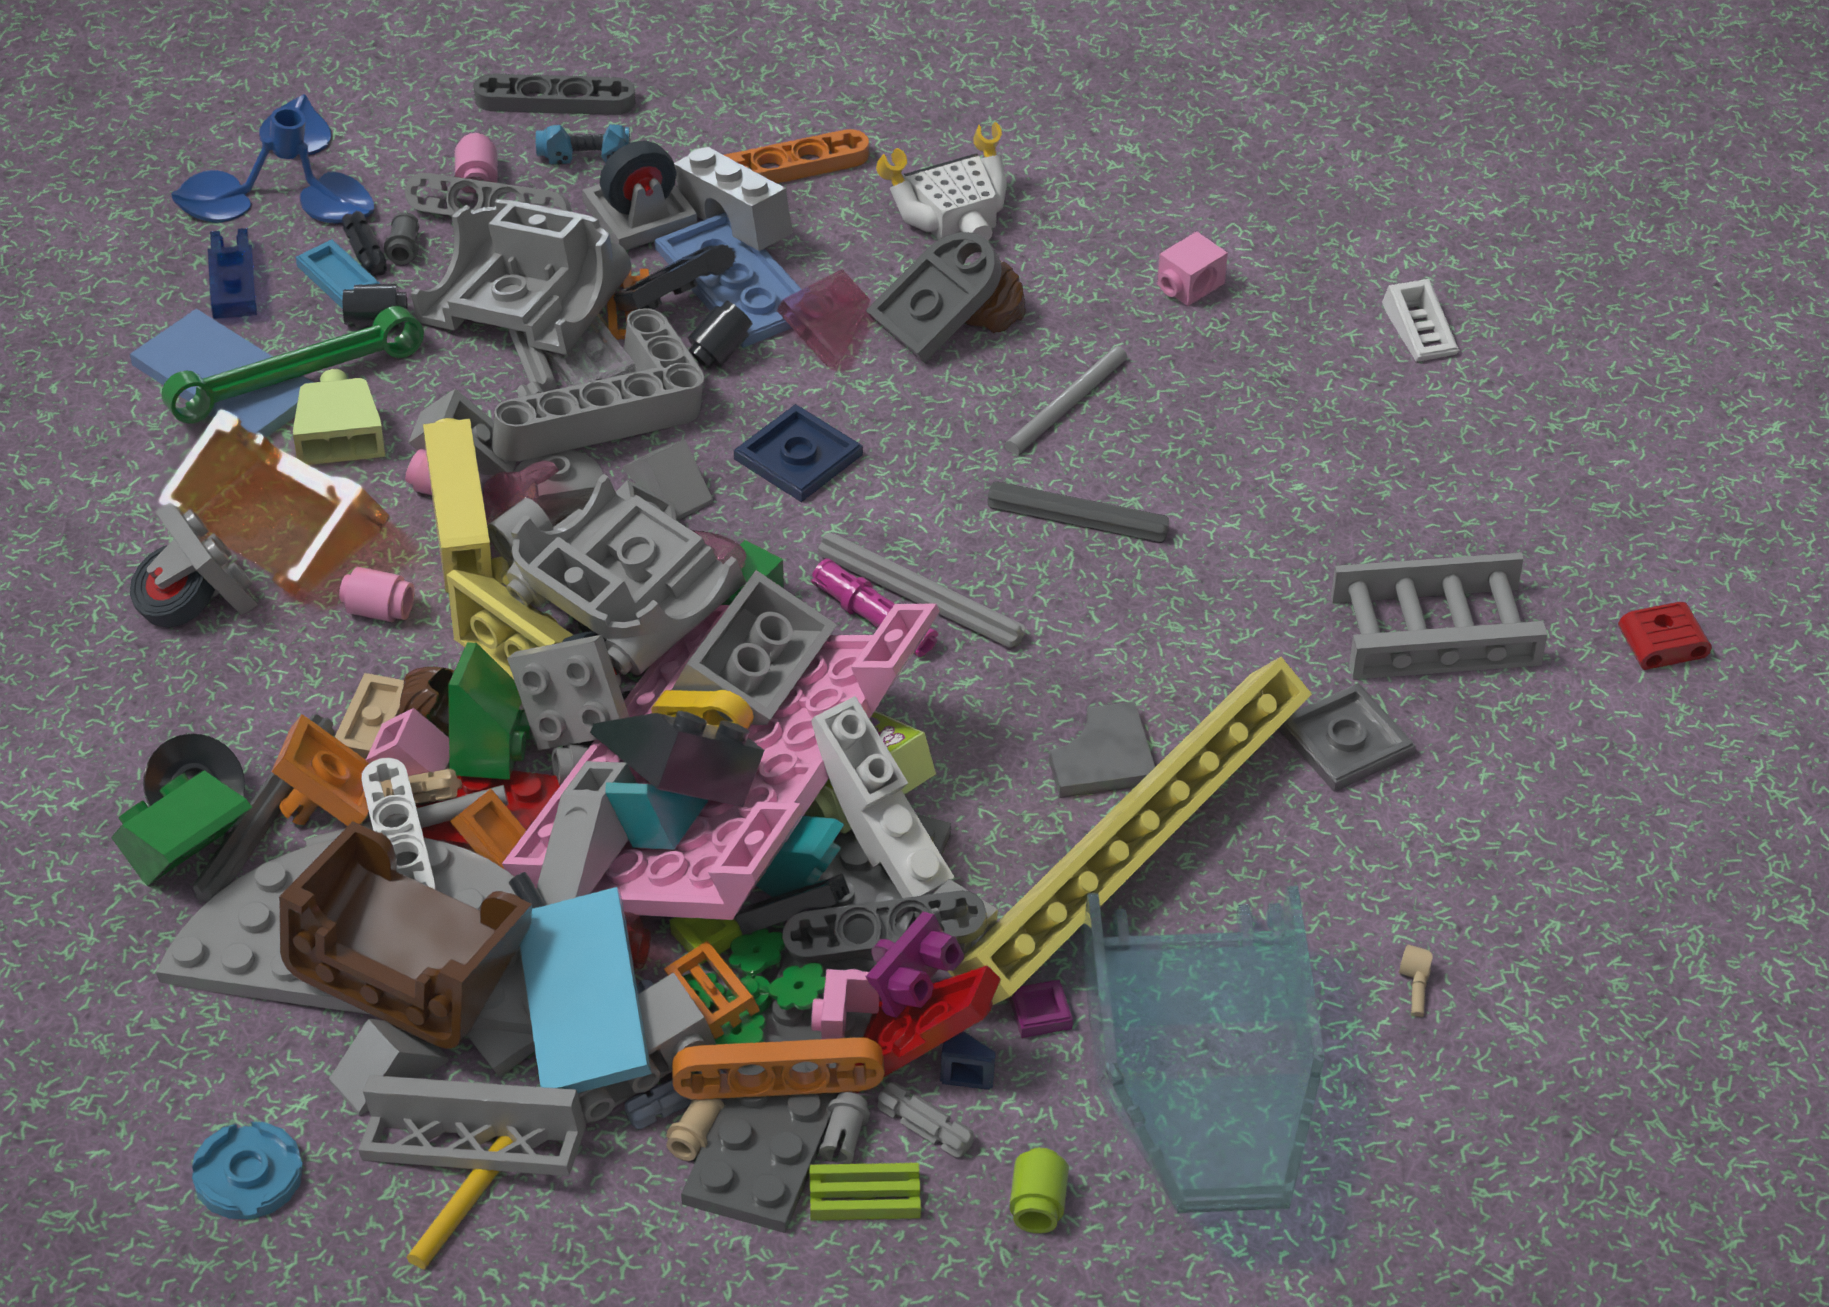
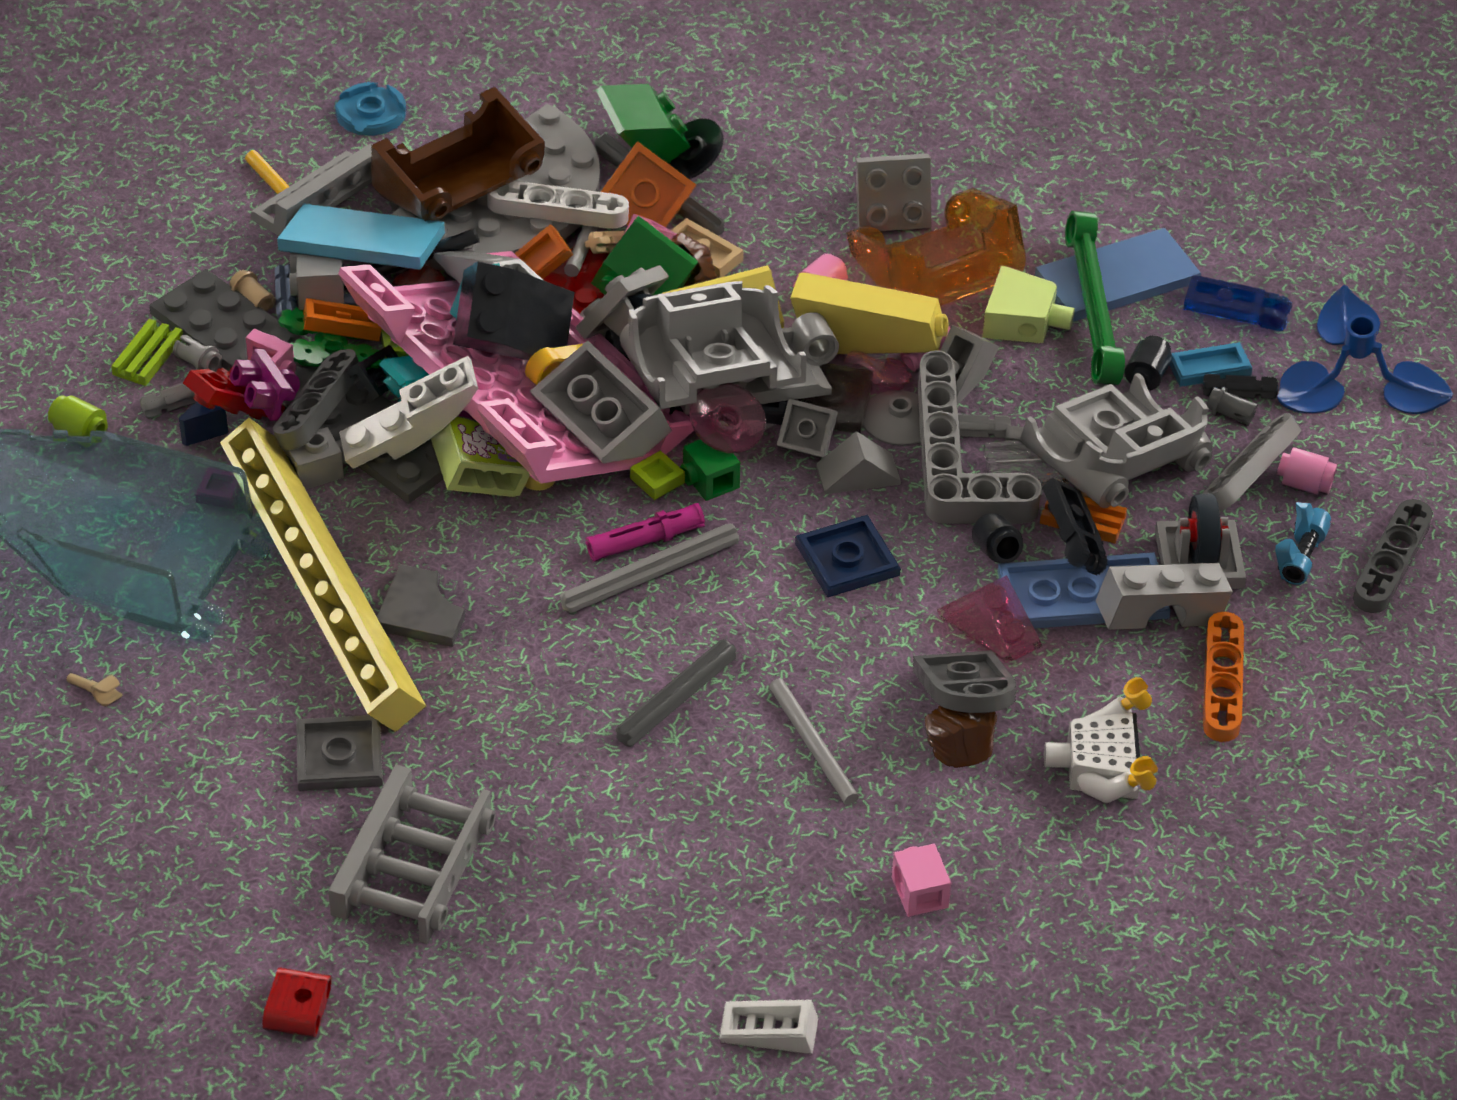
camera: 115 degrees right, 0 degrees up
orange beam [672,1038,884,1100] -> none

